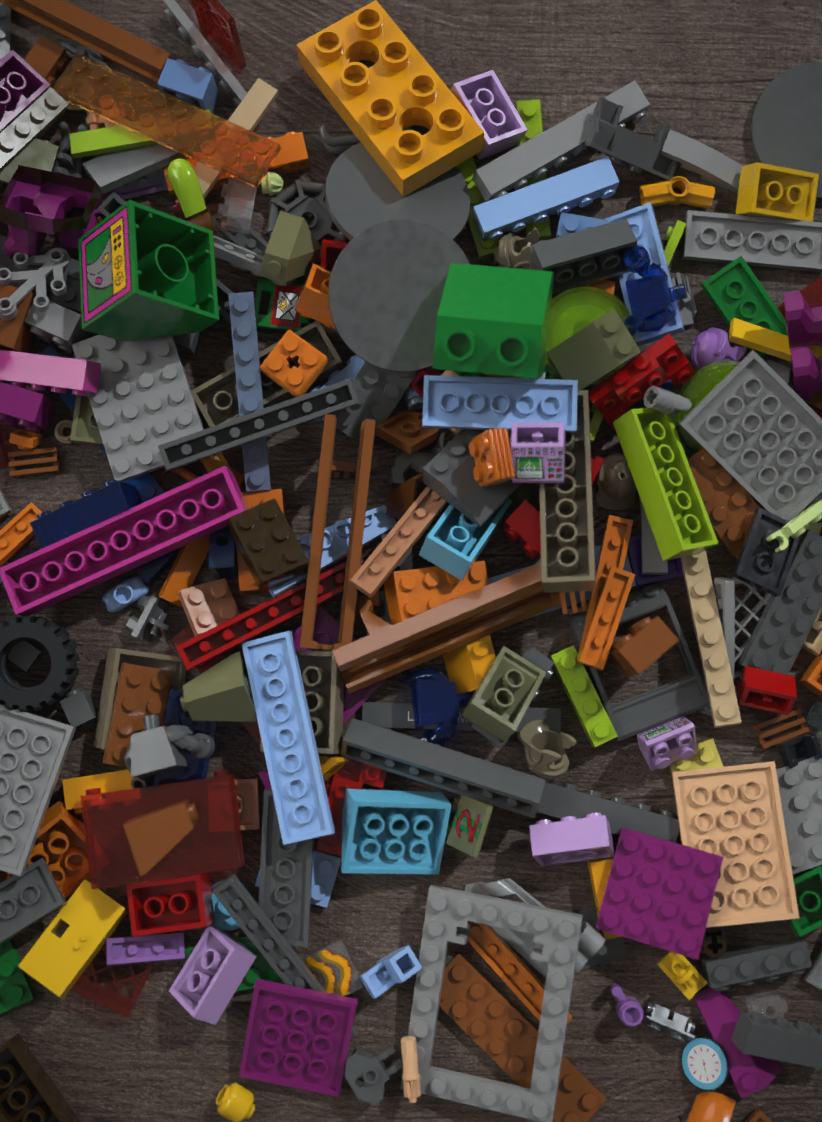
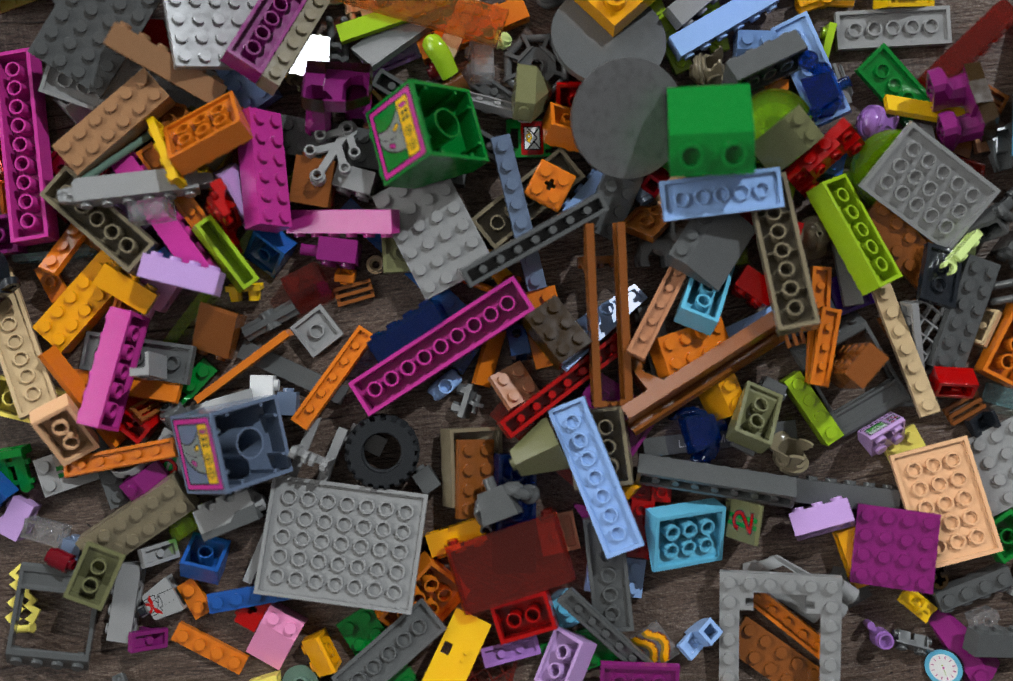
camera: 15 degrees left, 5 degrees up
dark orange slope [123,799,199,876] -> none
reddish brown slope [386,473,427,520] -> none
orange brick [469,427,515,487] -> none
lavender slope [511,423,566,483] -> none
light grey hinge [644,386,692,416] -> none

